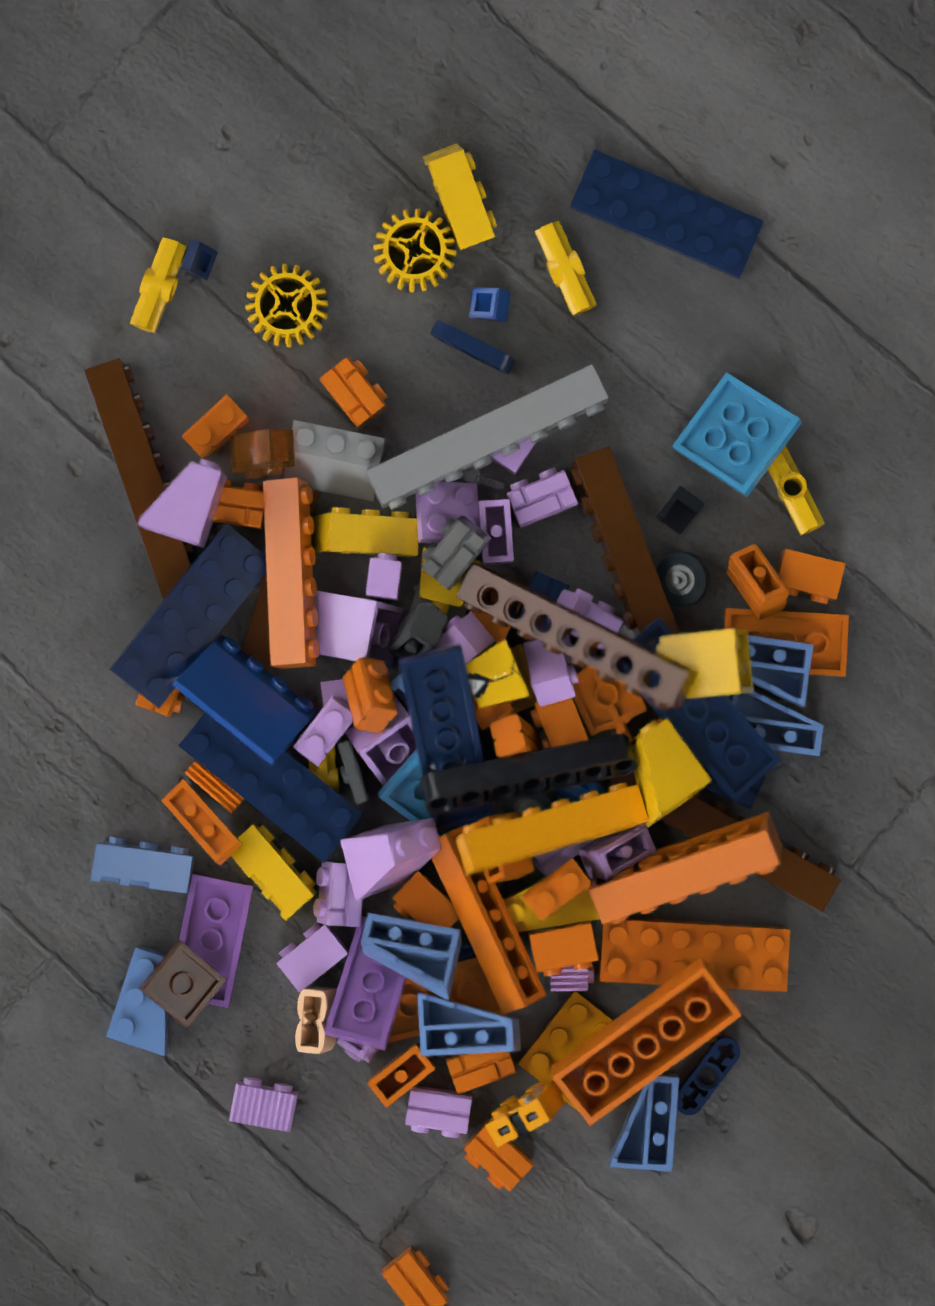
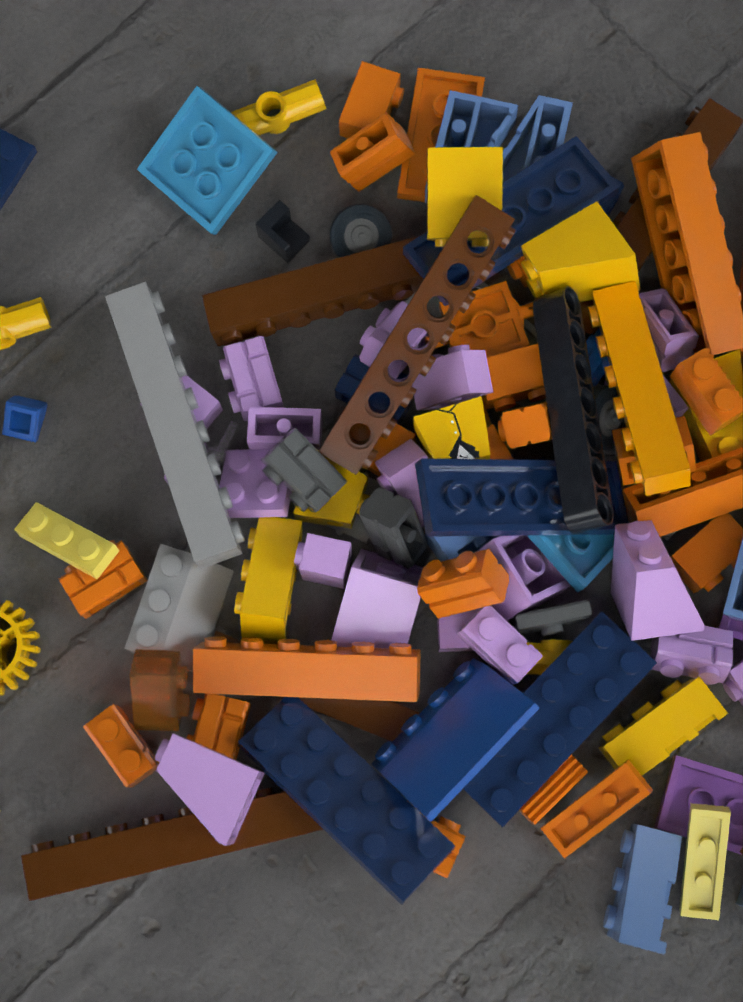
camera: 85 degrees left, 10 degrees down
dark blue beam [430,320,516,375] -> none
none -> light yellow plate [14,502,119,579]
none -> light yellow plate [679,803,731,920]

